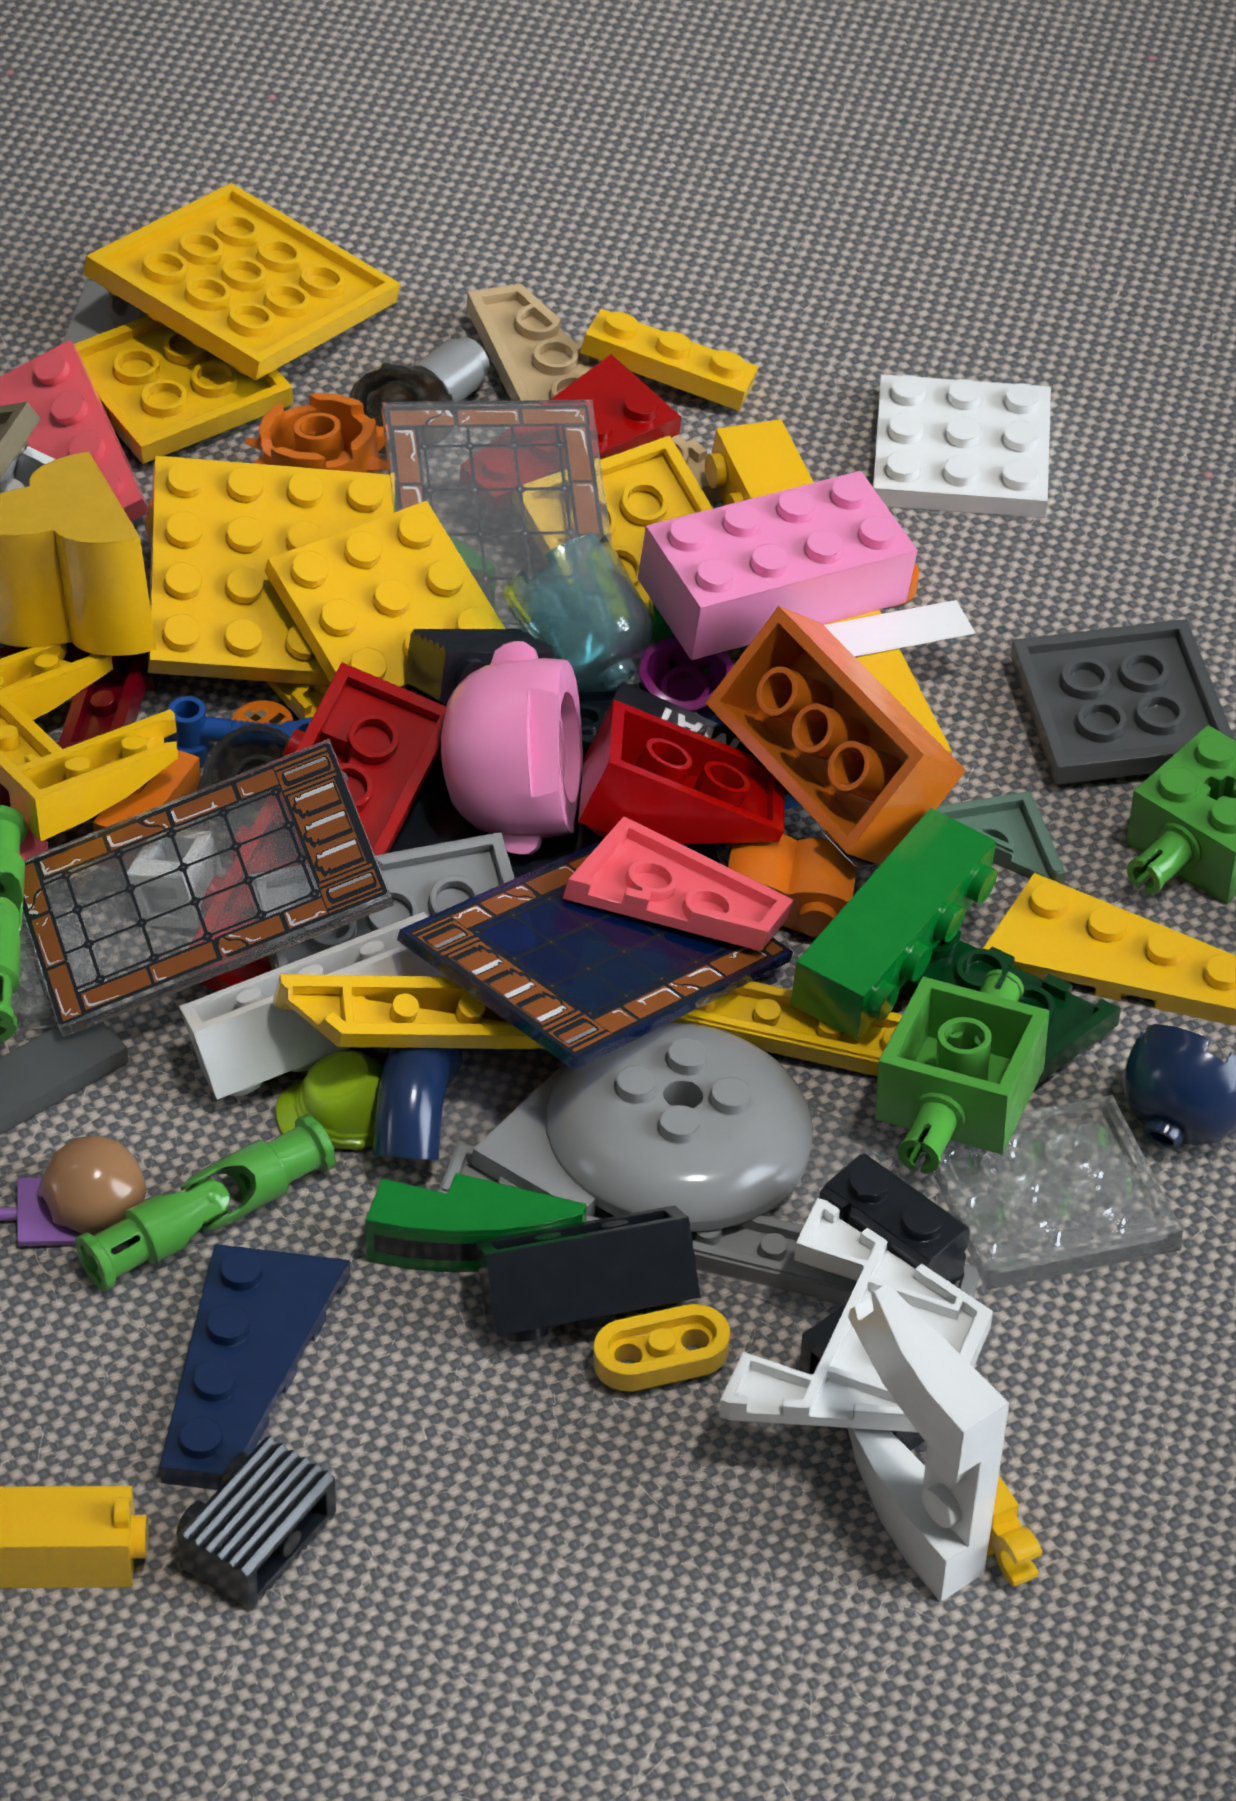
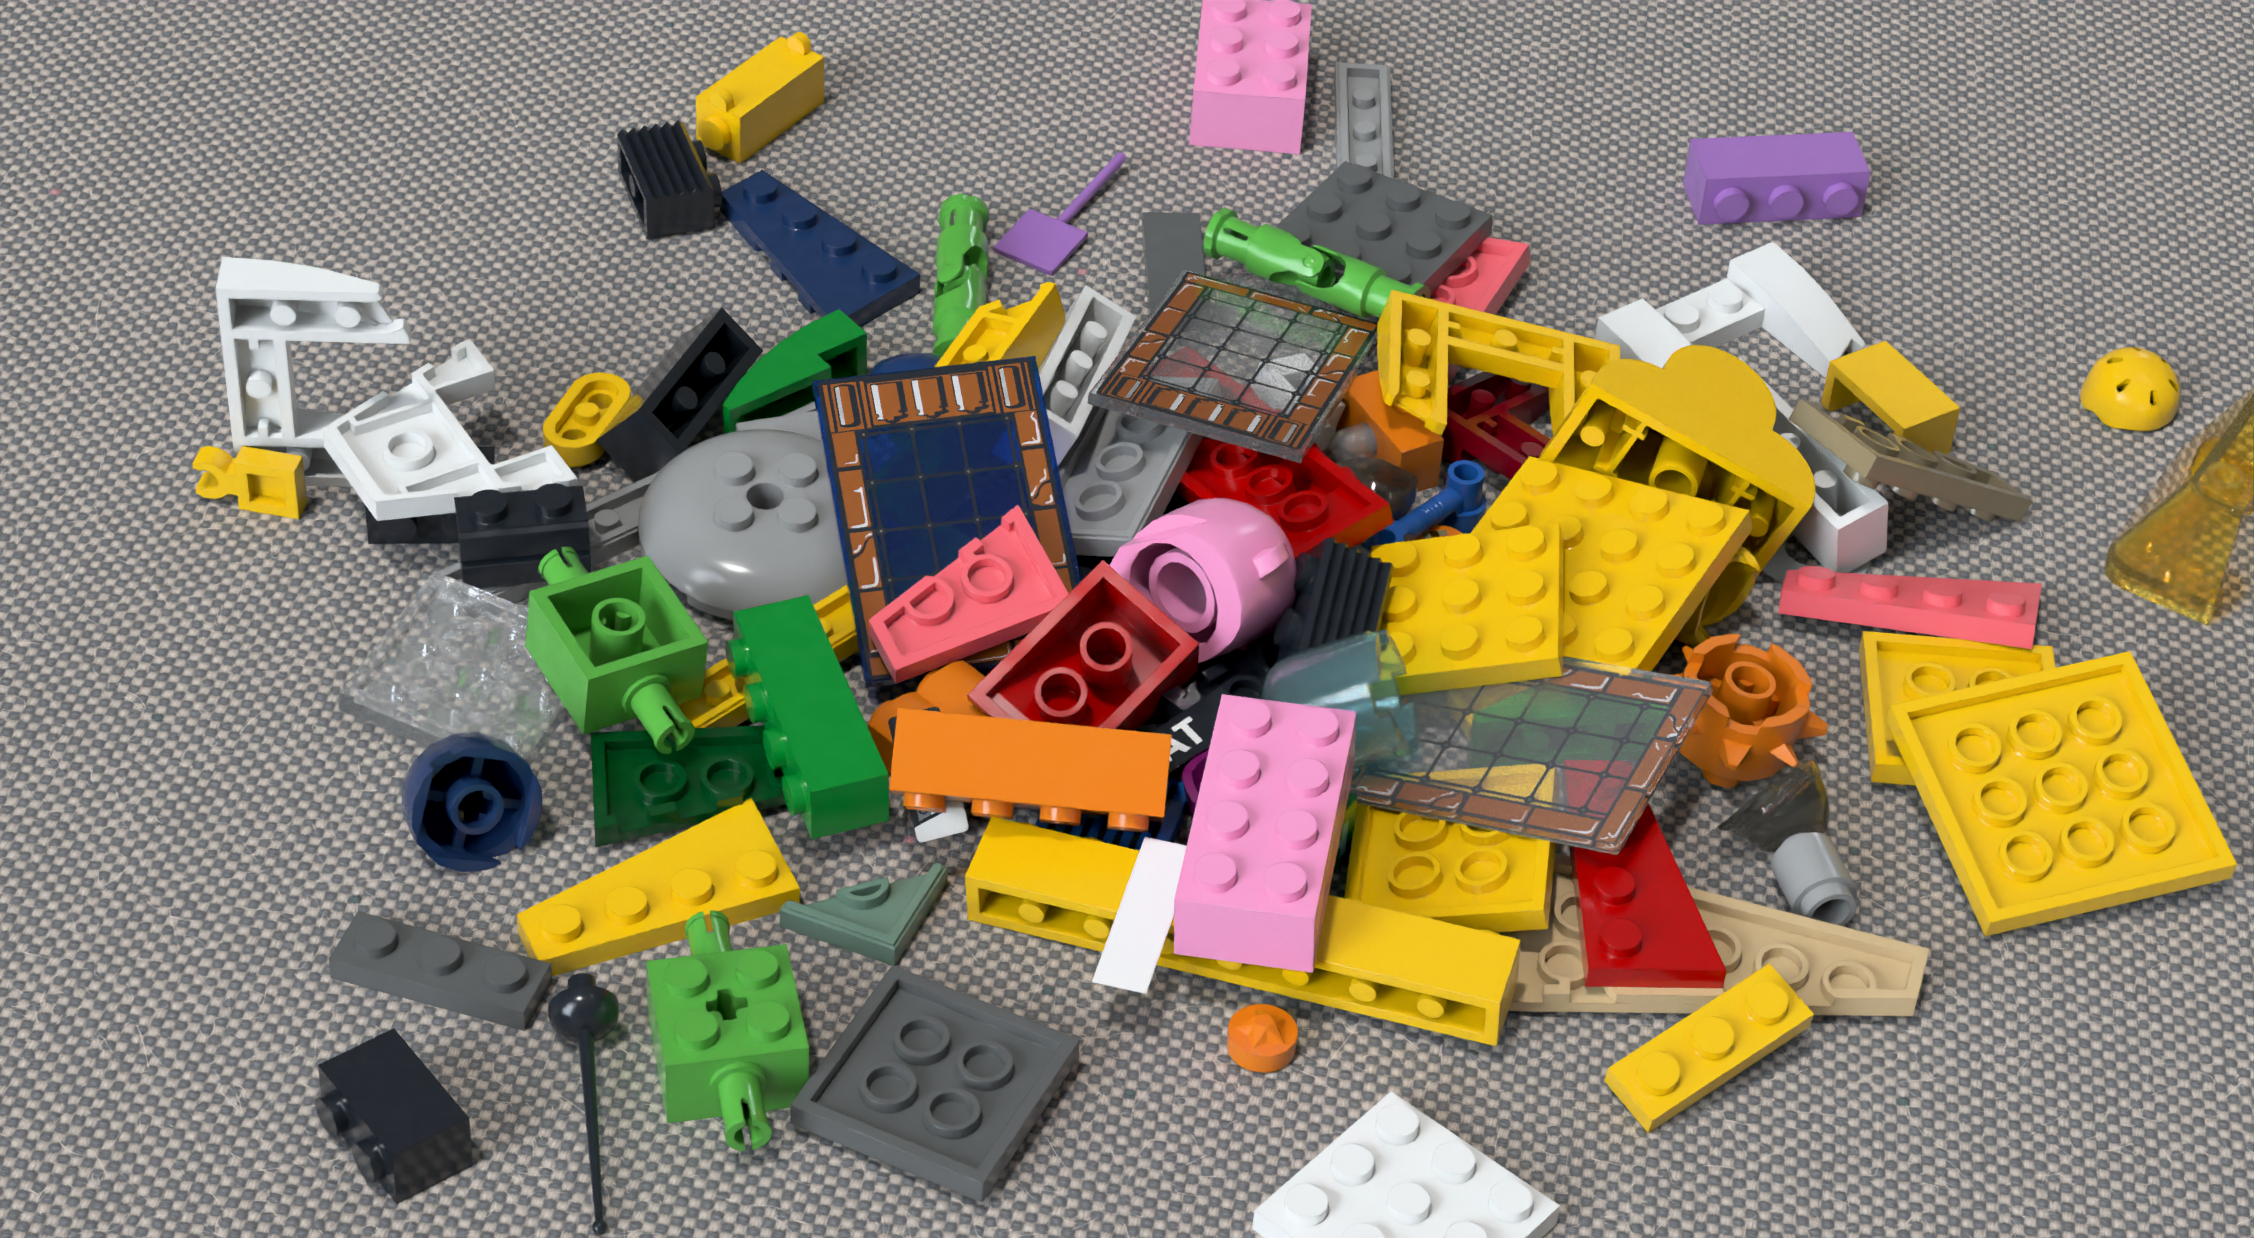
camera: 125 degrees right, 5 degrees down
medium nougat hair [38,1135,146,1236] -> none

